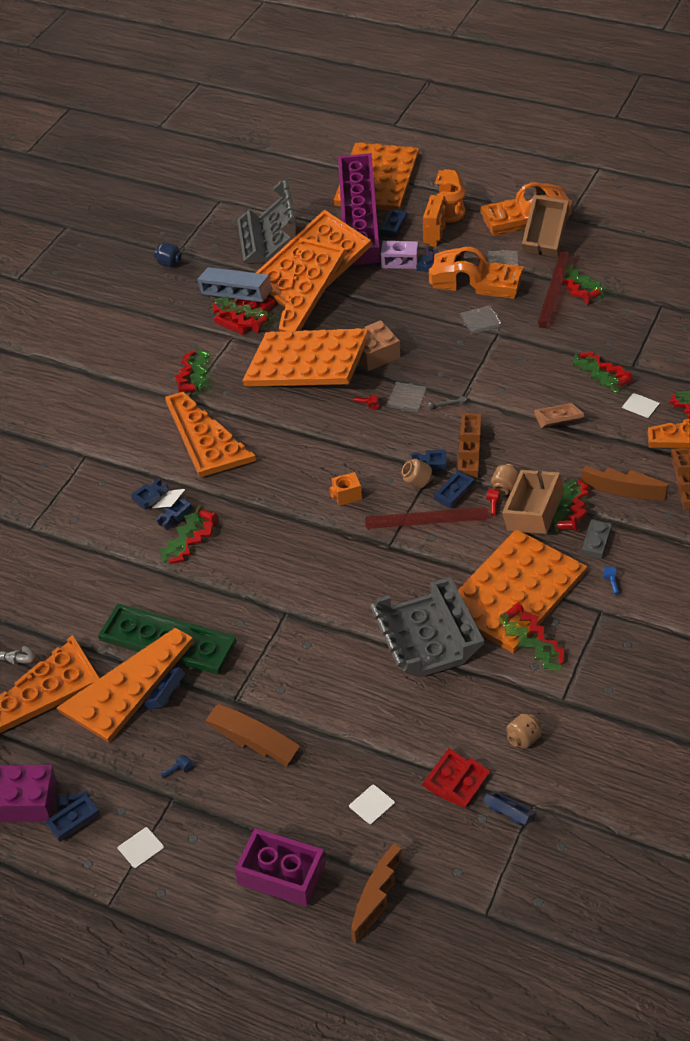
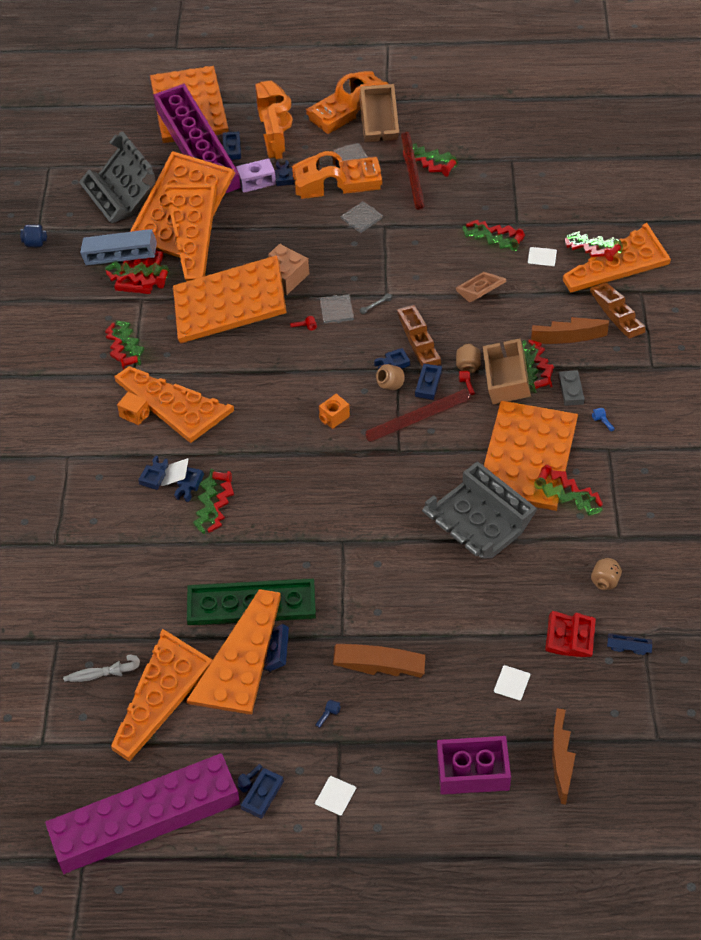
camera: 25 degrees left, 5 degrees up
none -> orange brick [117,392,150,425]

